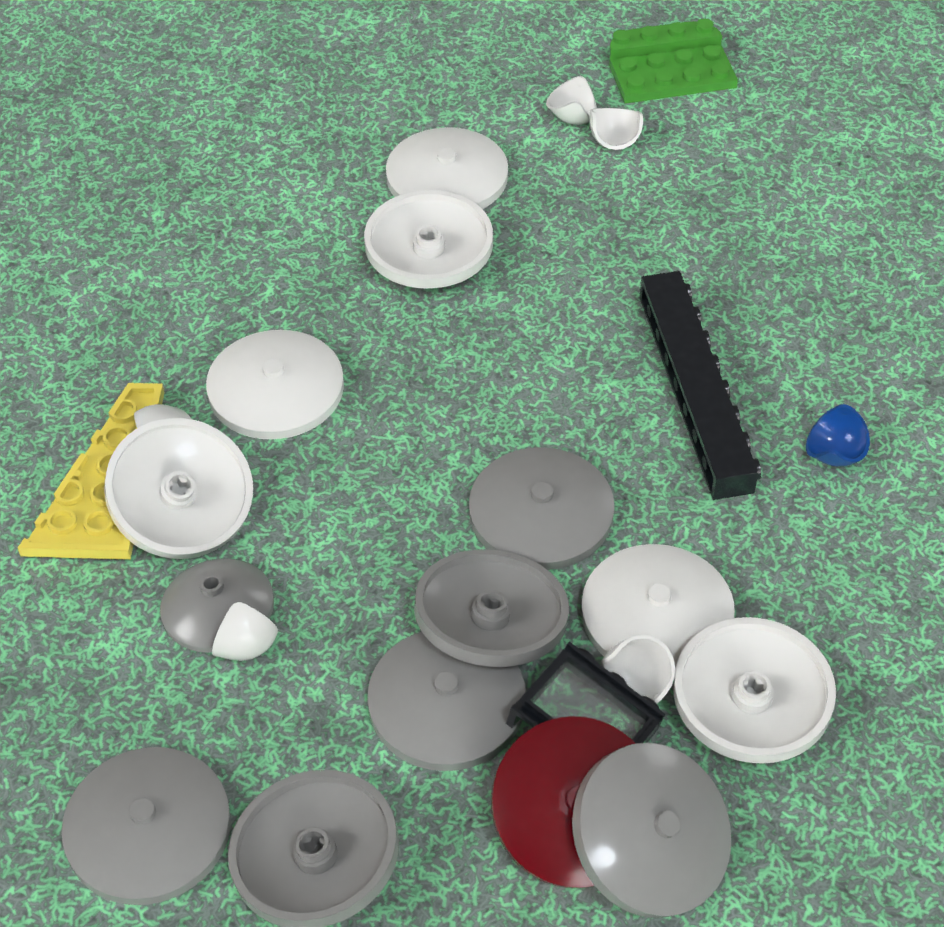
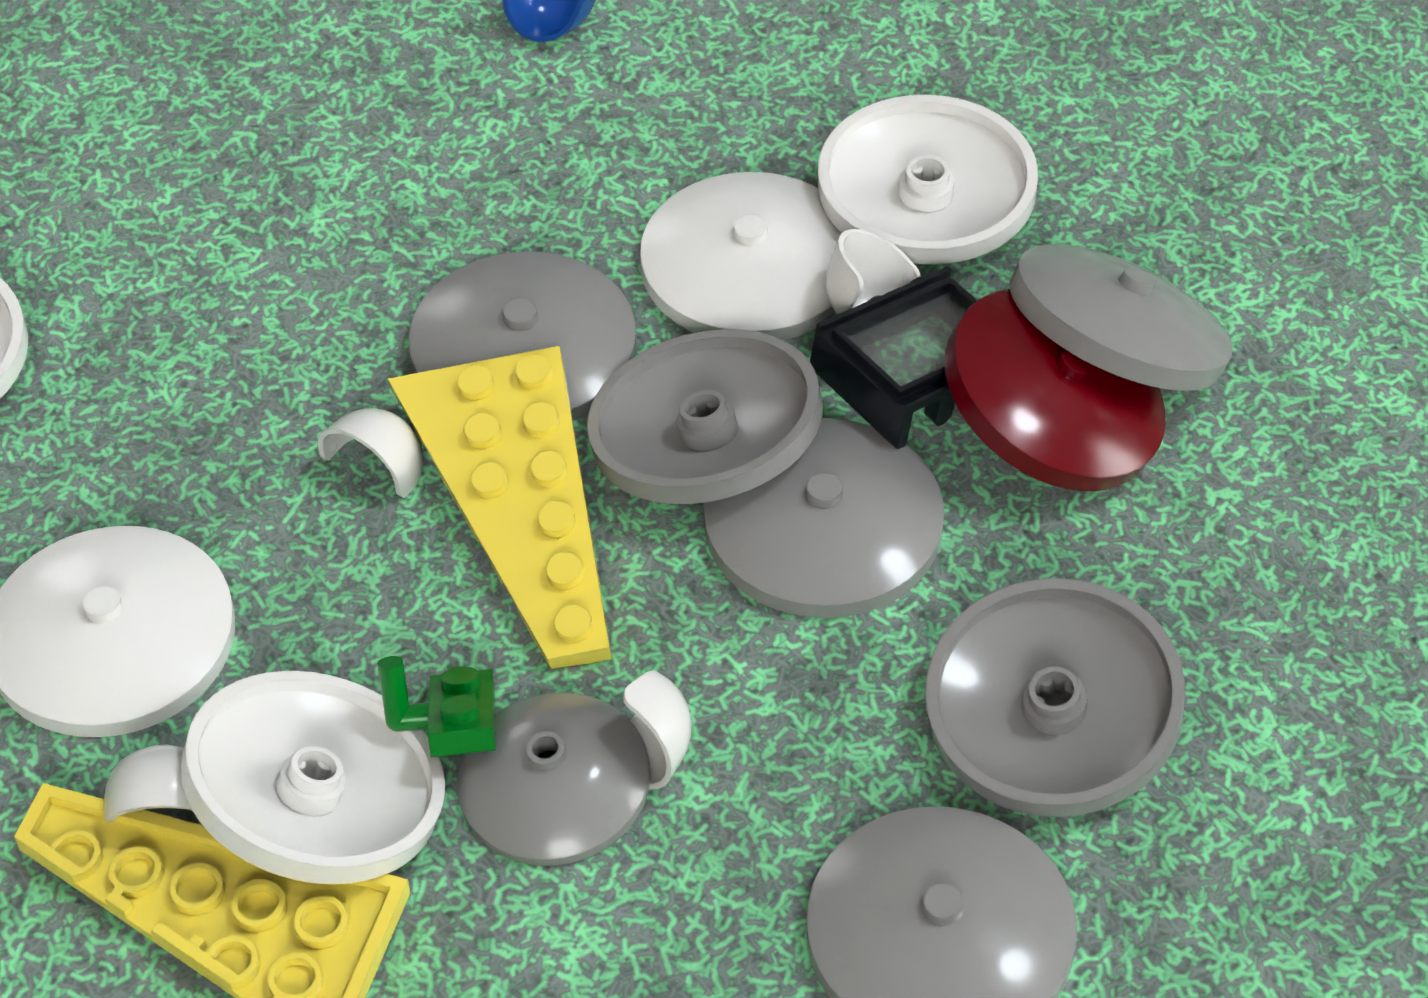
camera: 75 degrees left, 0 degrees up
black brick [639,271,761,500] -> none
none -> white helmet [318,408,423,498]
none -> green plate [377,656,496,757]
none -> light yellow wing [388,346,612,669]

